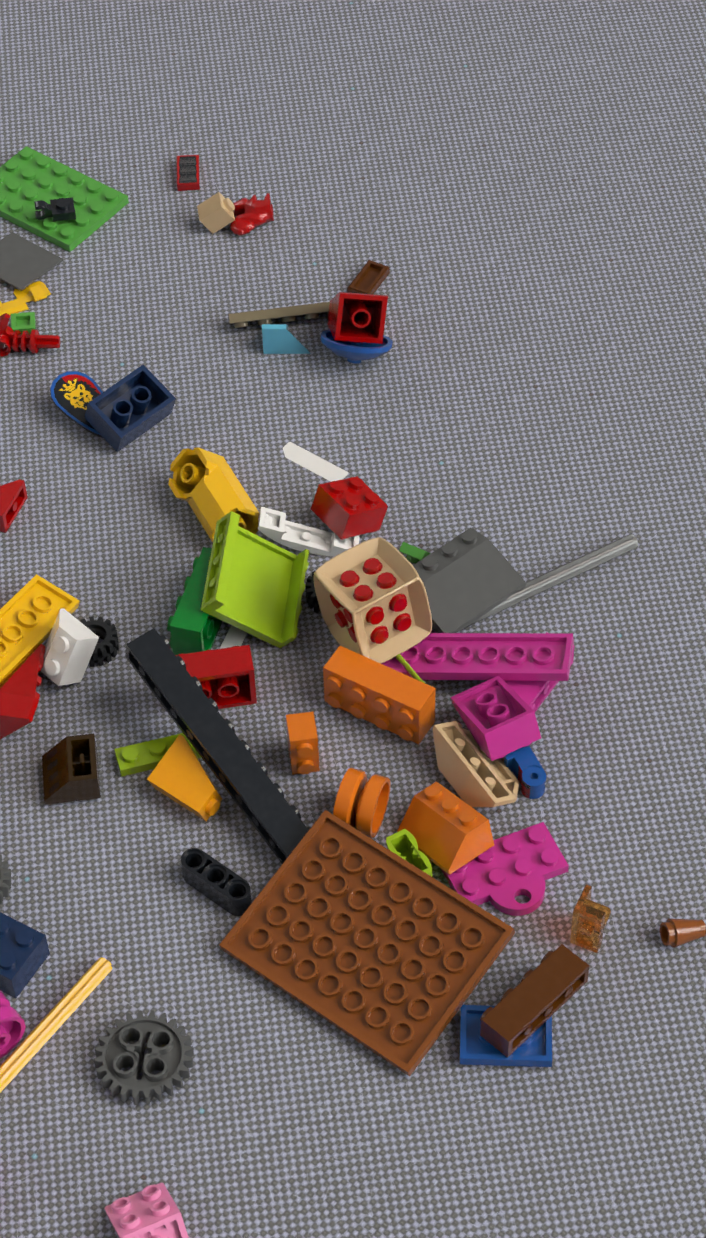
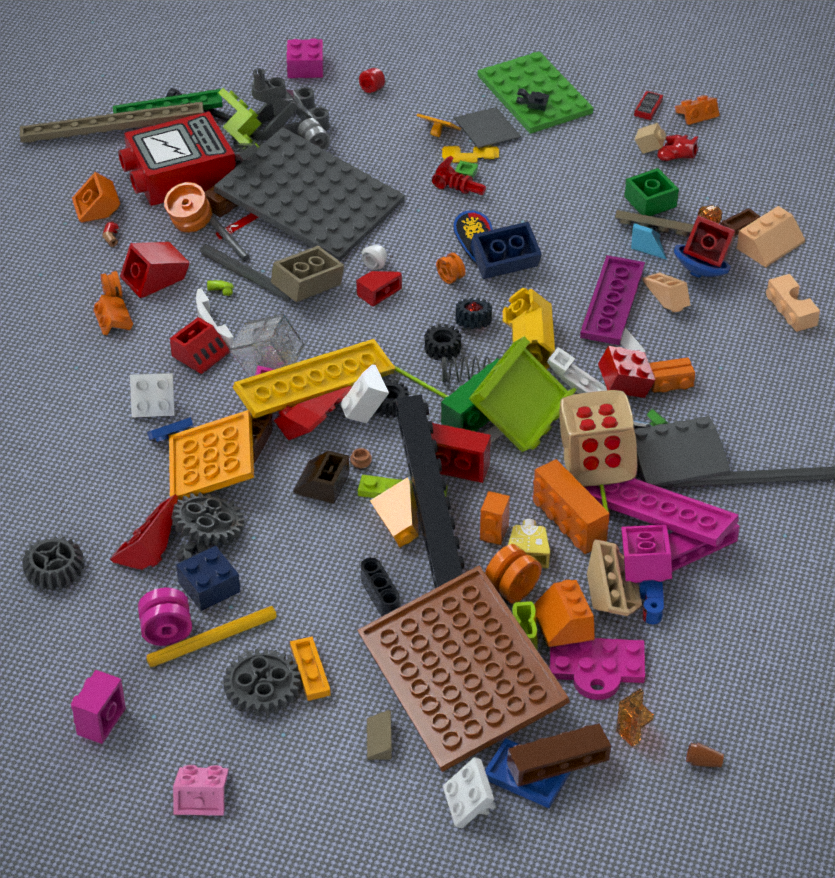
camera: 25 degrees right, 5 degrees down
none -> light orange plate [290,636,331,701]
none -> nougat plate [350,448,372,468]
none -> dark tan slope [367,710,392,760]
none -> lime piece [394,365,448,398]
none -> black tyre [425,324,461,361]
none -> orange wheel [436,252,465,284]
none -> dark grey piece [442,356,502,383]
none -> white plate [443,757,496,828]
none -> black wheel [455,298,492,329]
none -> light yellow torso [508,519,550,568]
none -> magenta plate [580,255,645,345]
none -> green brick [624,168,679,216]
none -> light nougat slope [642,272,691,312]
none -> orange brick [649,357,695,393]
none -> orange bracket [675,95,720,125]
none -> clear orange cone [697,205,723,224]
none -> light nougat slope [737,206,805,267]
none -> light nougat arch [766,274,820,332]

